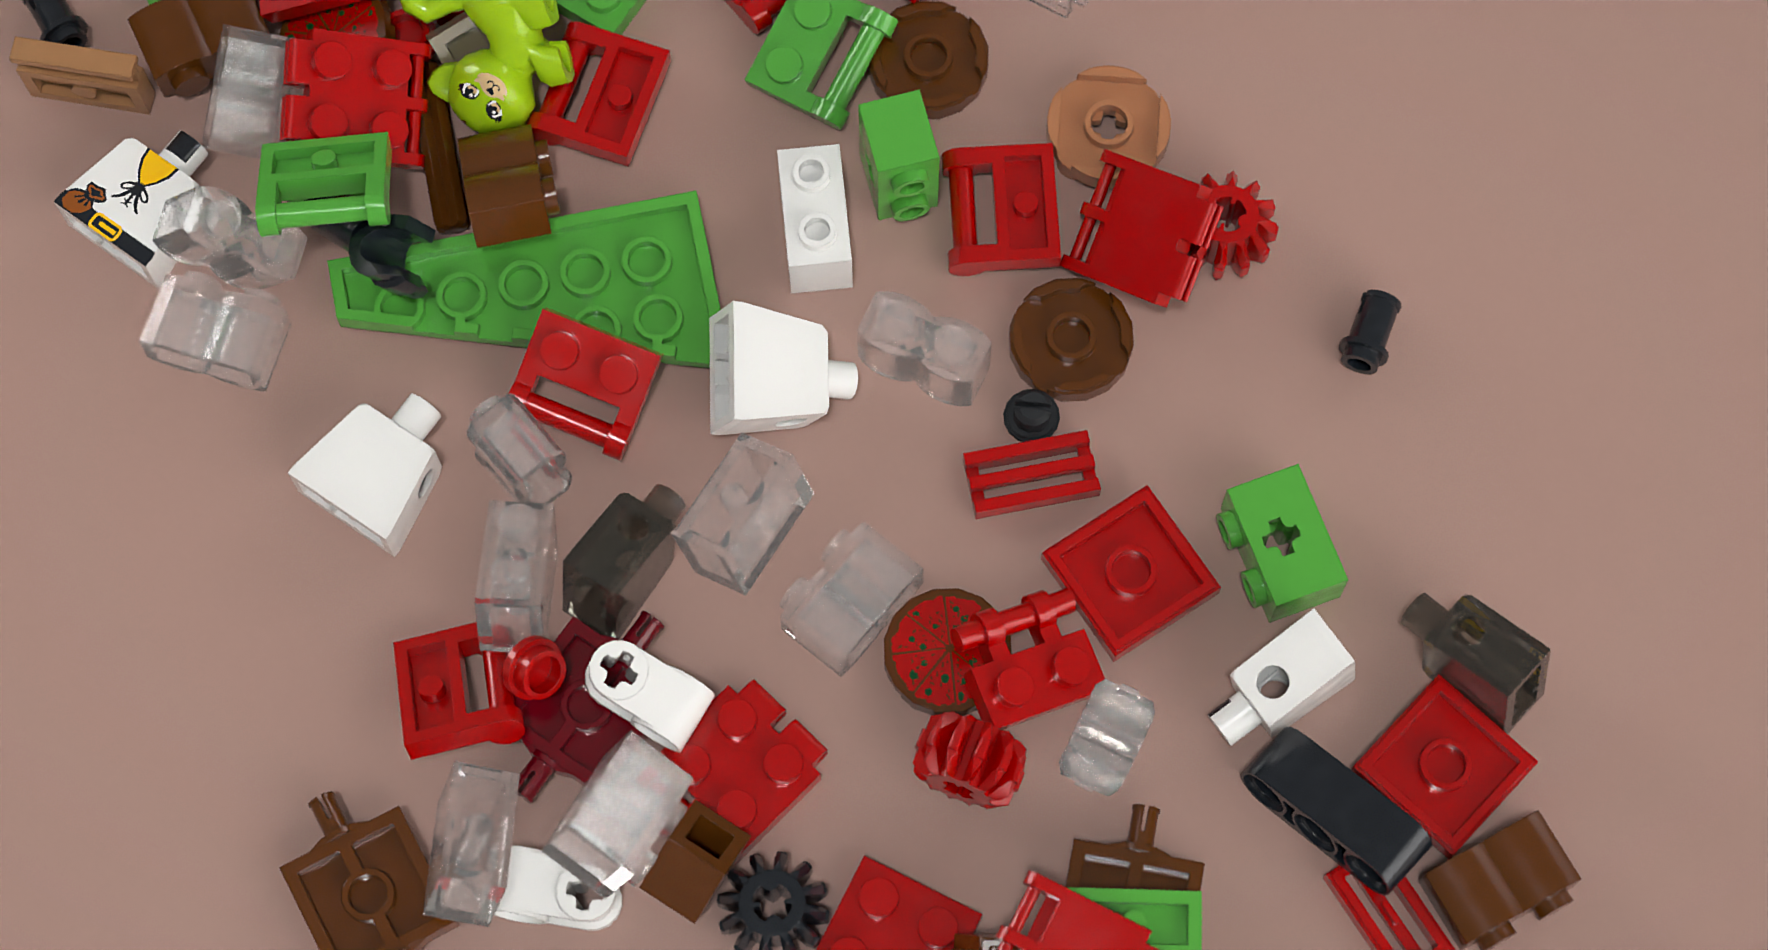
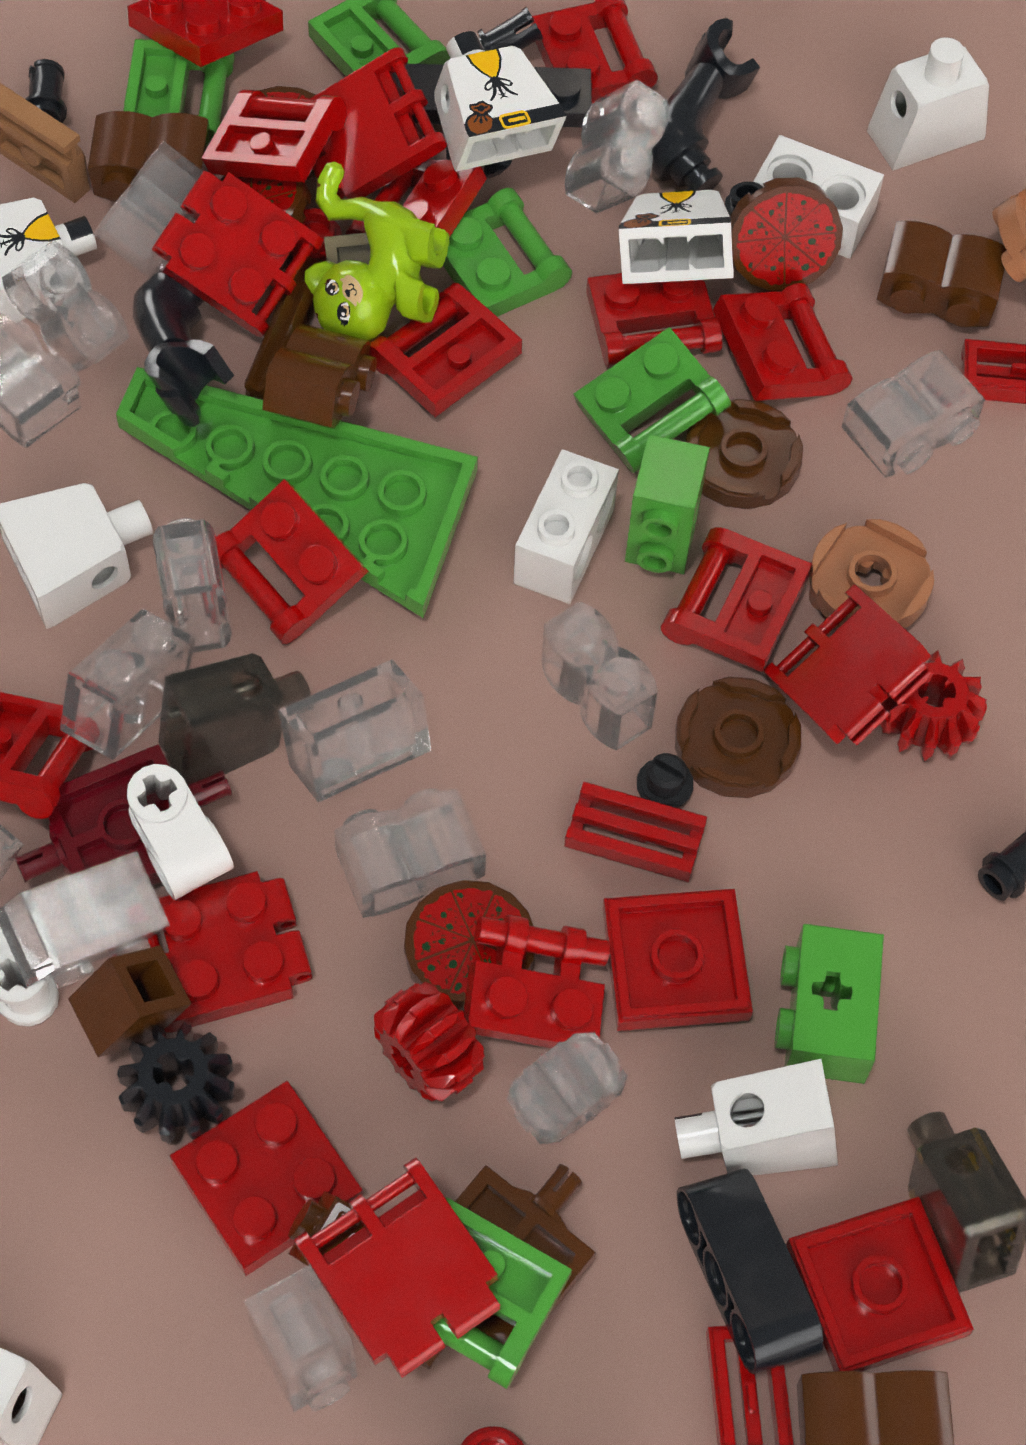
camera: 25 degrees right, 10 degrees down
bright green plate [255,132,392,237] -> none
red plate [502,635,566,700] -> none
white torso [709,301,858,435] -> none

